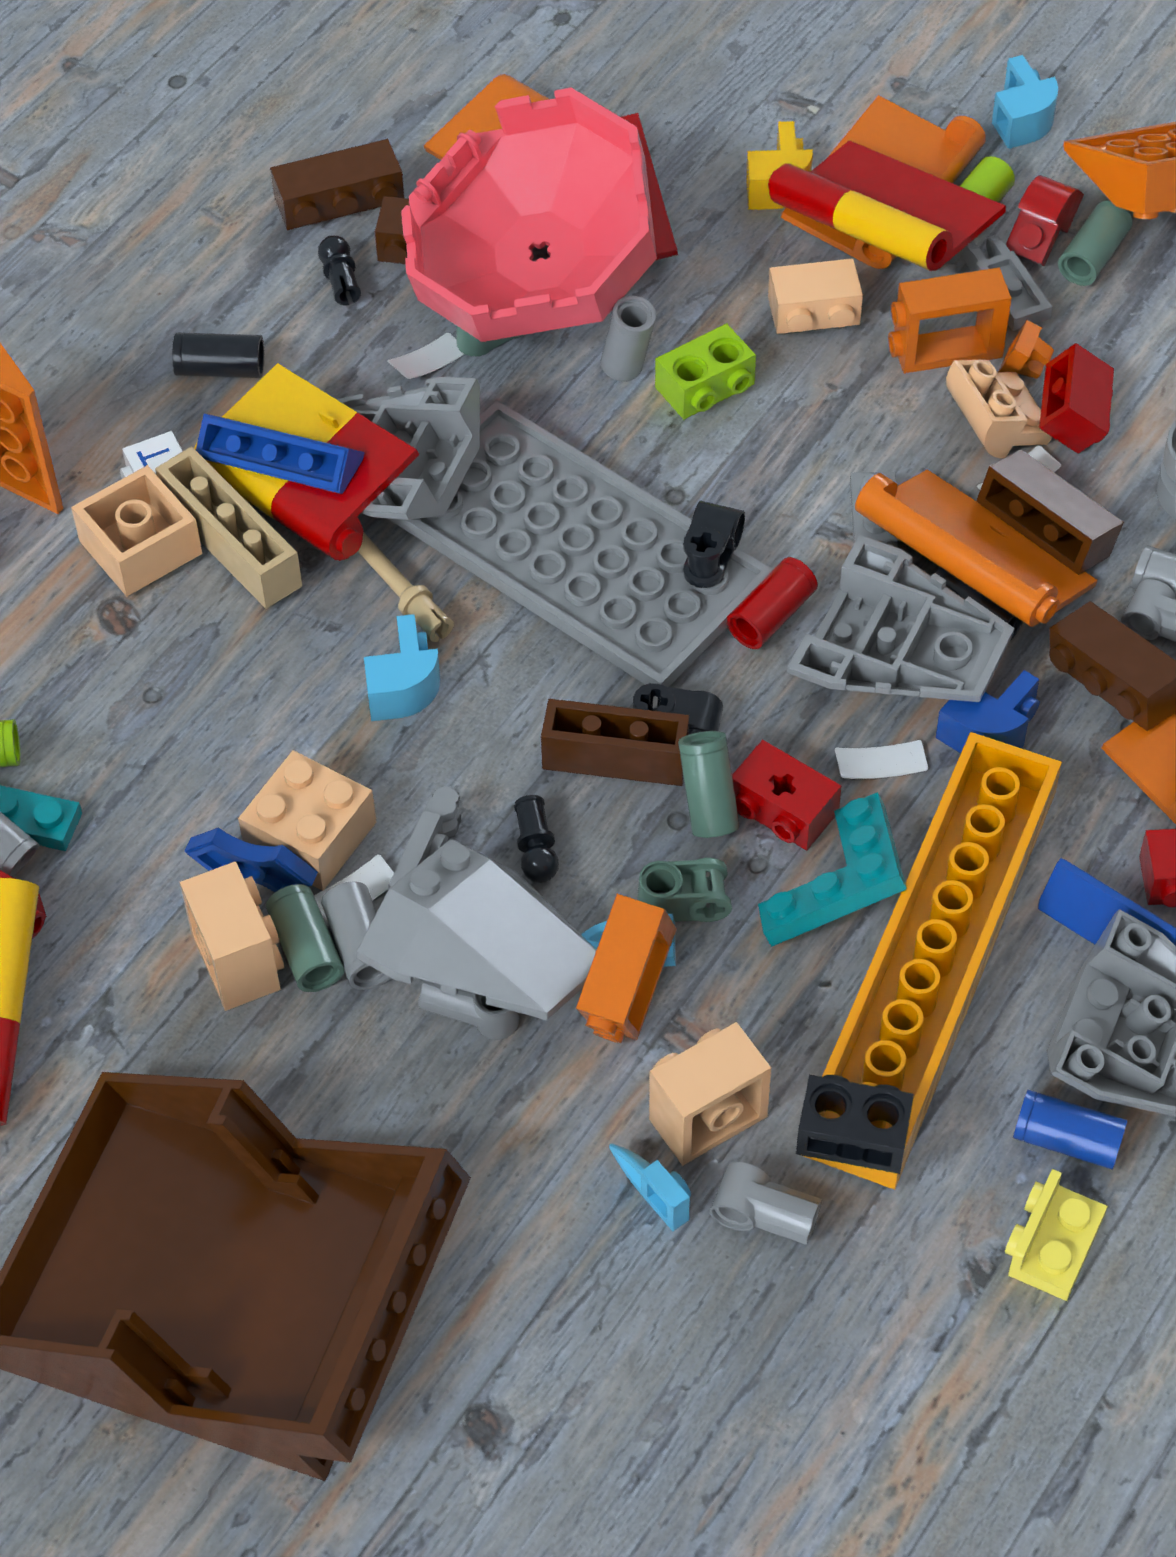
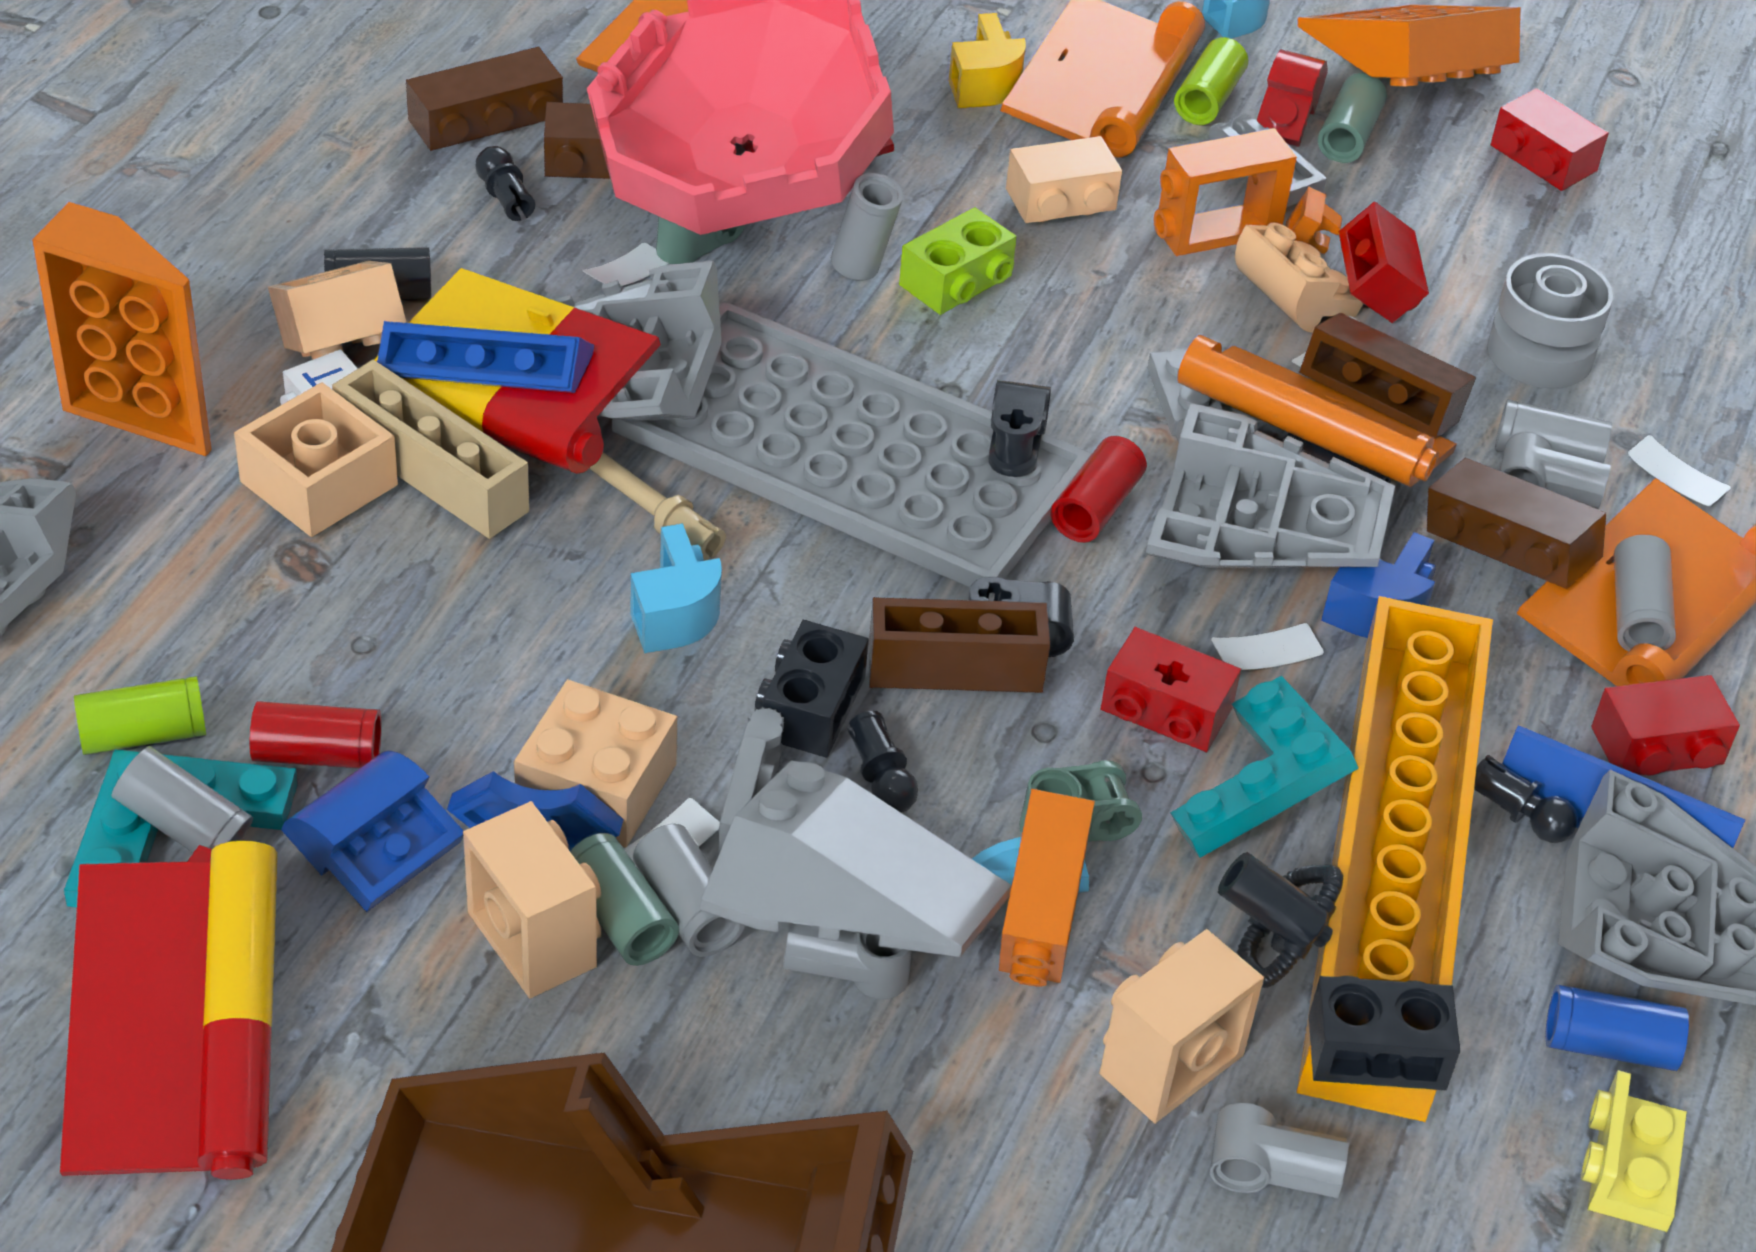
camera: 15 degrees left, 10 degrees down
medium azure plate [609,1143,691,1231] -> none
sand green pin [678,731,740,838] -> none
red door [768,140,1006,271] -> none
none -> red pin [249,701,382,769]
none -> light nougat brick [268,261,407,360]
none -> blue brick [281,751,463,912]
none -> black brick [755,619,869,758]
none -> black piece [1218,852,1344,988]
none -> black pin [1474,755,1578,843]

